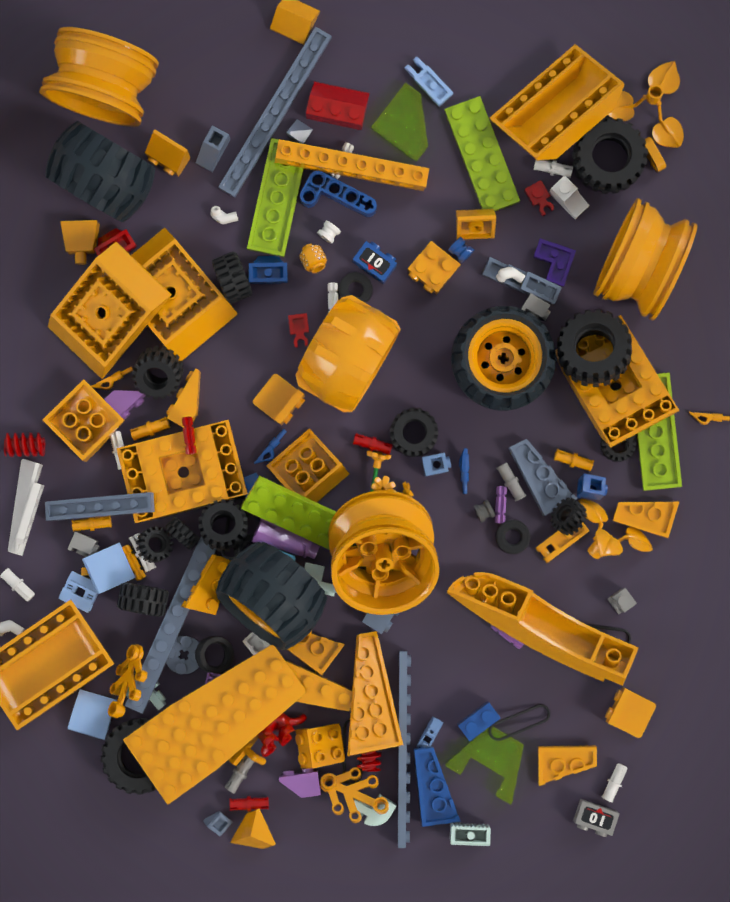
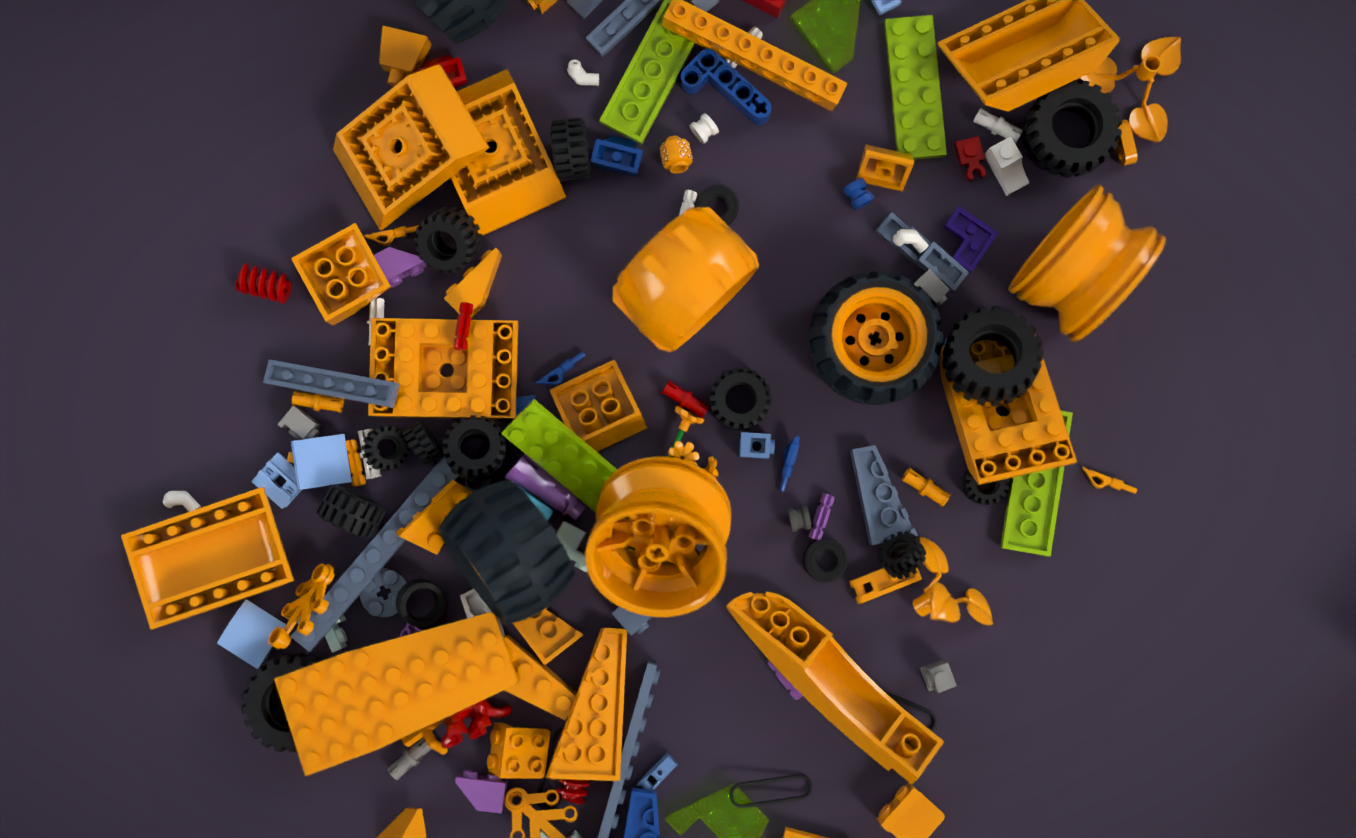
camera: 15 degrees right, 0 degrees up
white axle [0,568,35,602] -> none
white wedge [8,459,44,556] -> none
light orange pin [130,416,170,441] -> none
sand blue slope [203,811,233,836] -> none
red pin [229,796,269,812] -> none
light orange bracket [253,374,305,426] -> none
red plate [288,313,309,348] -> none
brick [353,241,397,284] -> none
light orange plate [407,241,461,295] -> none
blue brick [457,701,501,741] -> none
light grey pin [496,463,526,502] -> none
blue brick [577,473,608,500] -> none
light orange wing [612,501,679,538] -> none

